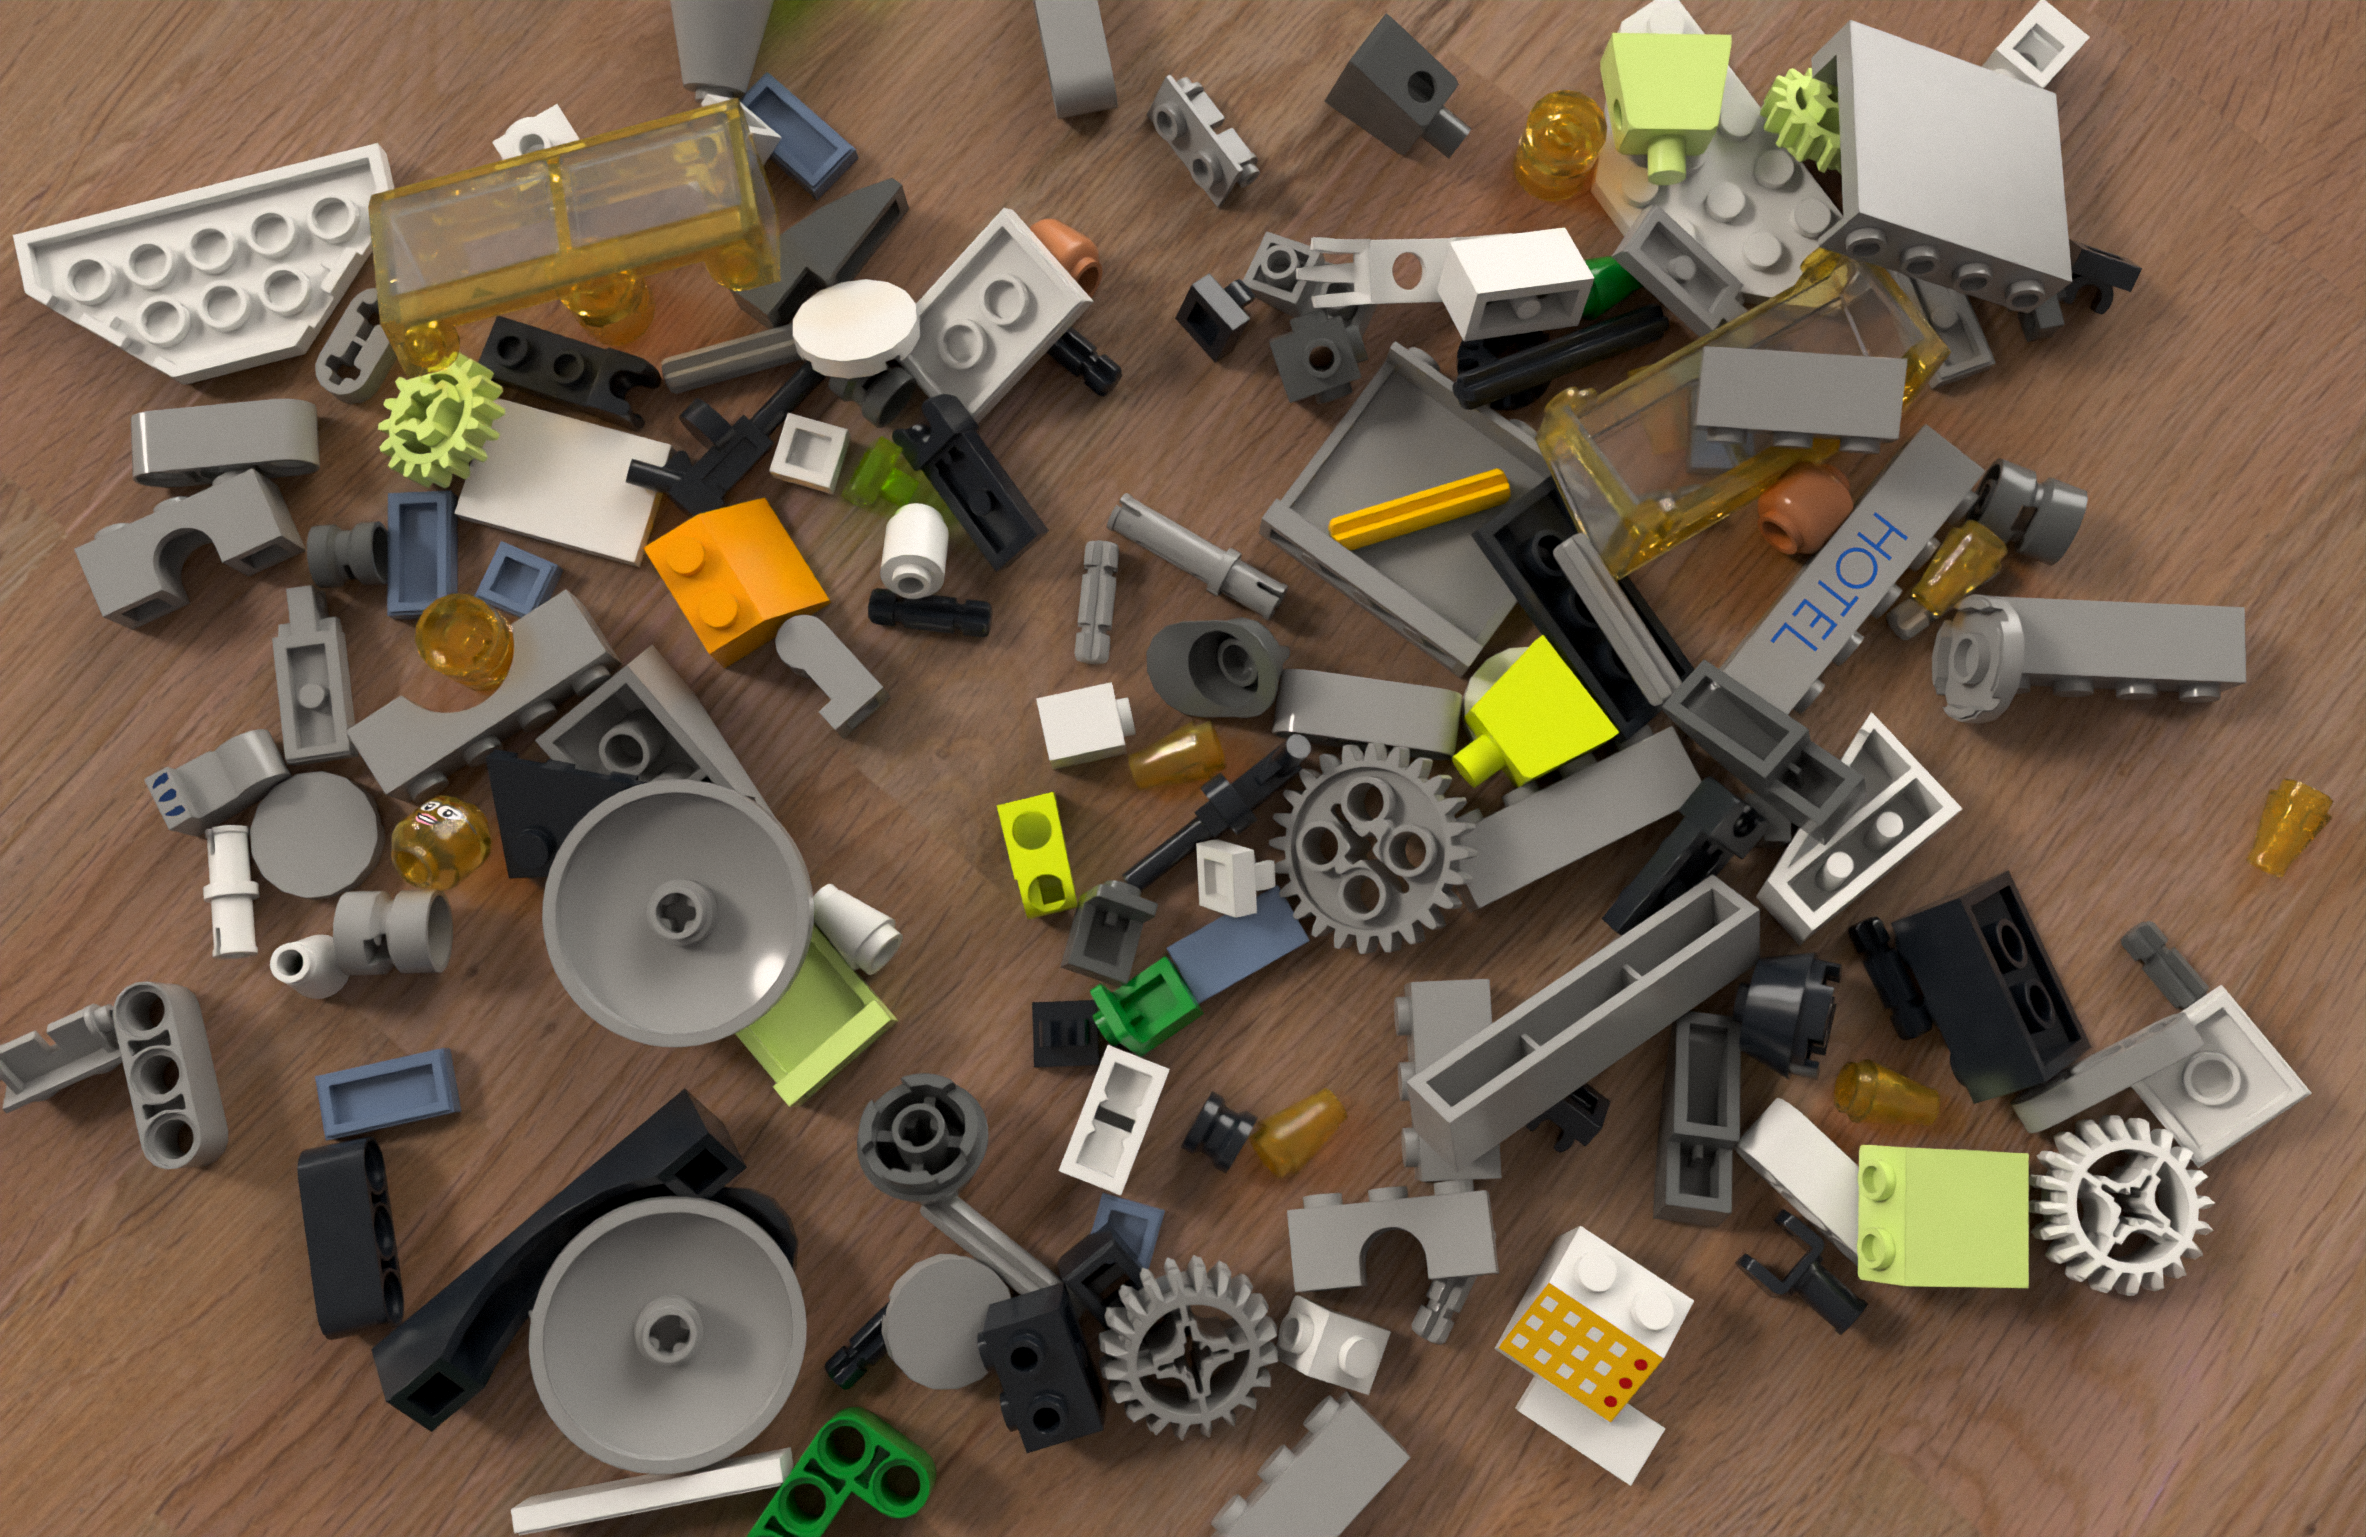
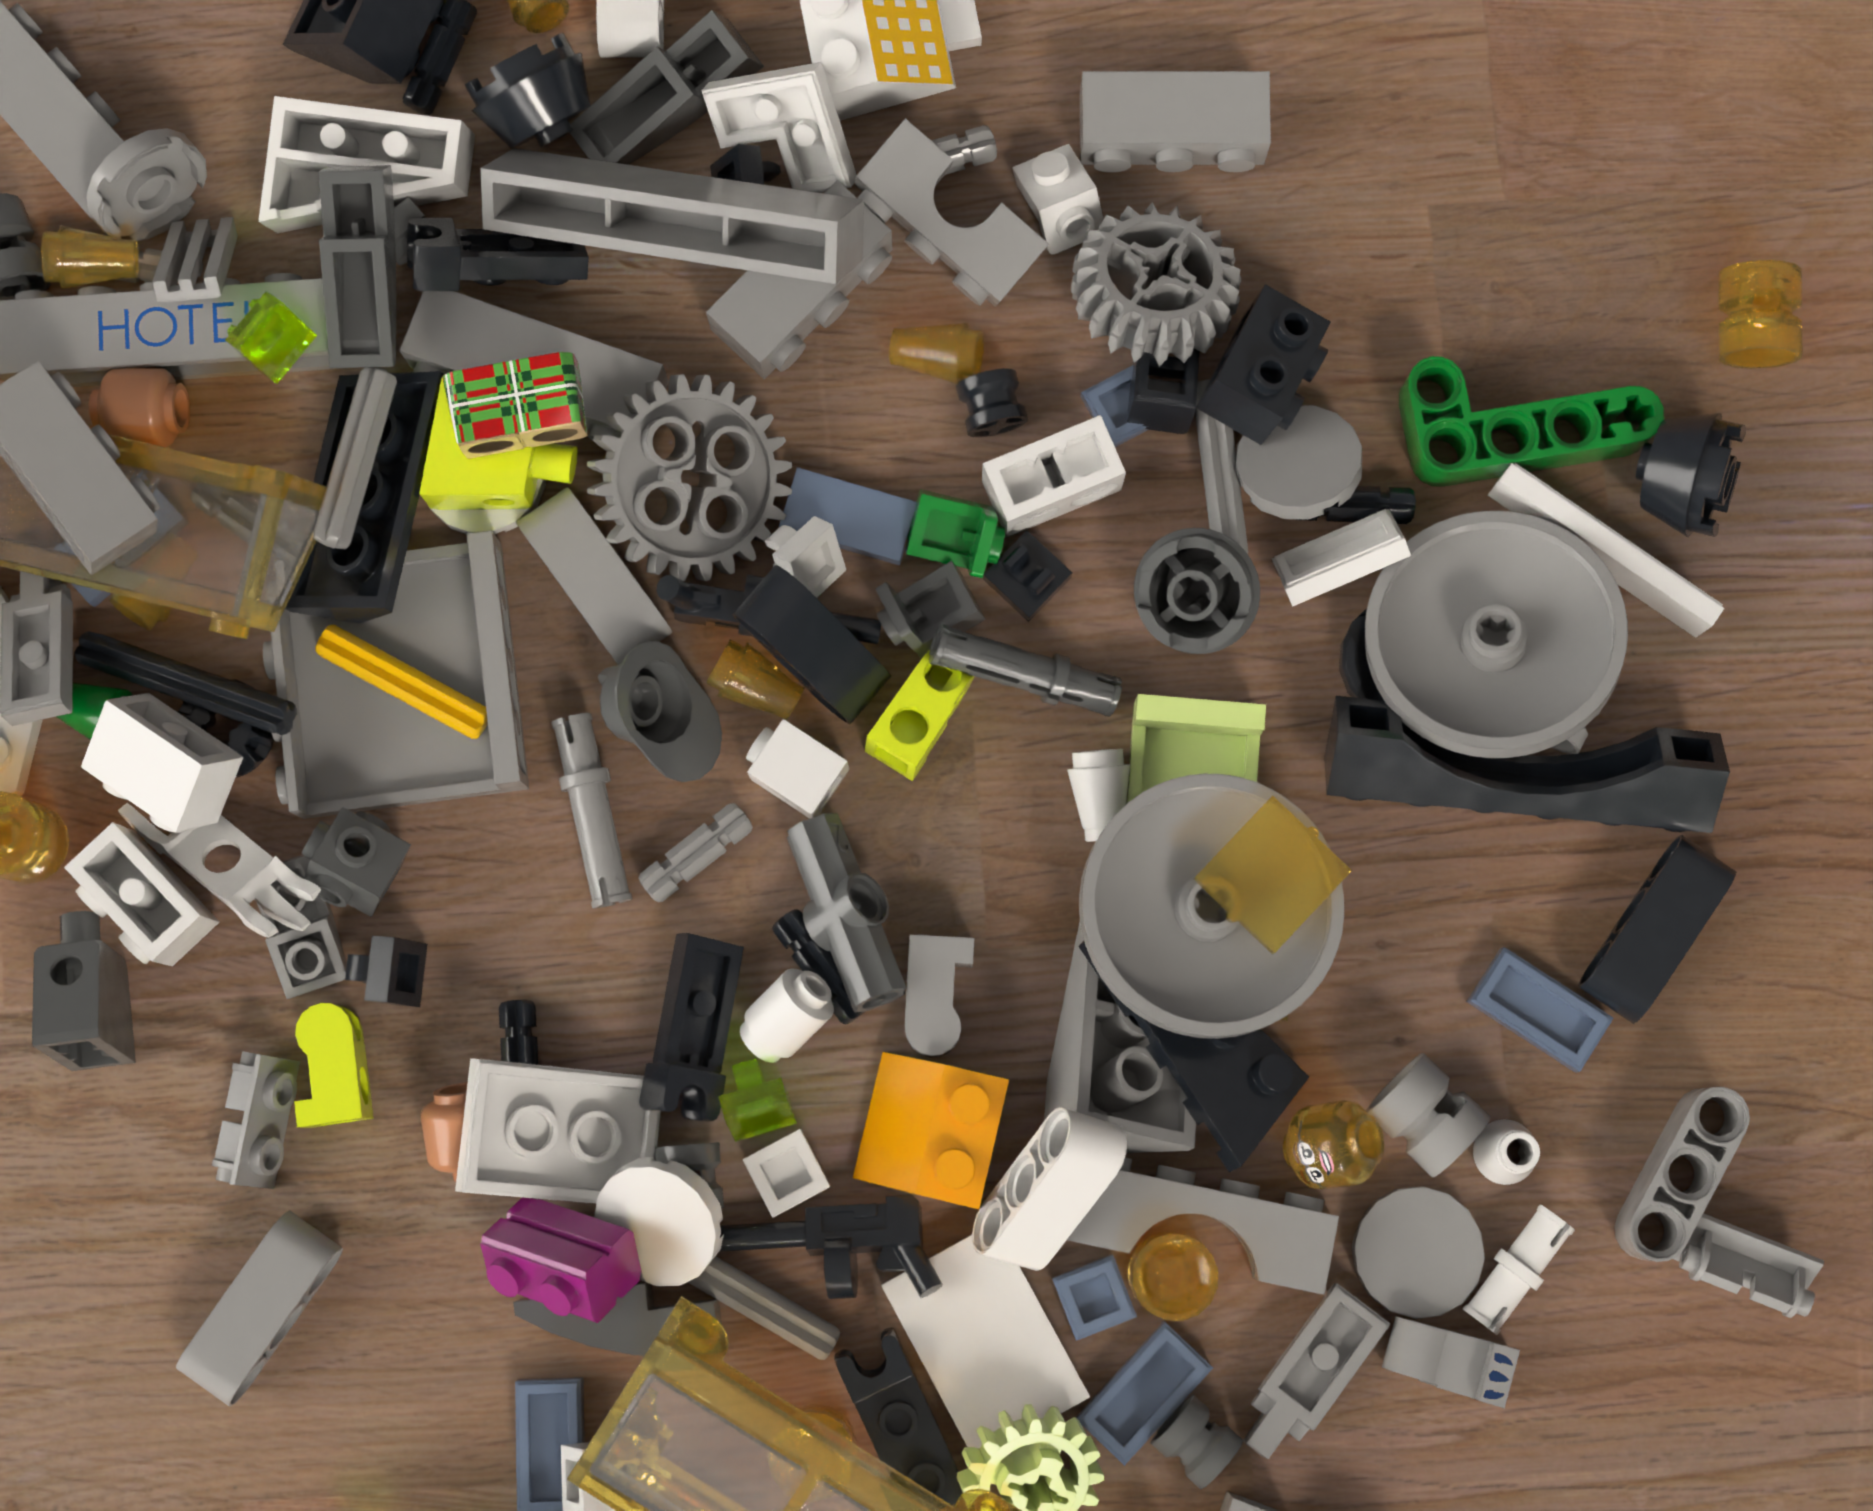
camera: 130 degrees left, 0 degrees up
none -> white brick [64,822,219,966]
none -> light grey tile [152,217,238,302]
none -> clear neon green tile [225,291,317,384]
none -> neon yellow leg [294,1003,374,1128]
none -> piece [442,352,588,459]
none -> magenta brick [480,1197,642,1323]
none -> white tile [701,62,857,193]
none -> black beam [732,565,891,725]
none -> dark grey piece [787,813,906,1012]
none -> dark grey pin [929,624,1122,717]
none -> white beam [972,1107,1127,1271]
none -> clear yellow piece [1193,795,1352,955]
none -> white tile [1272,509,1411,607]

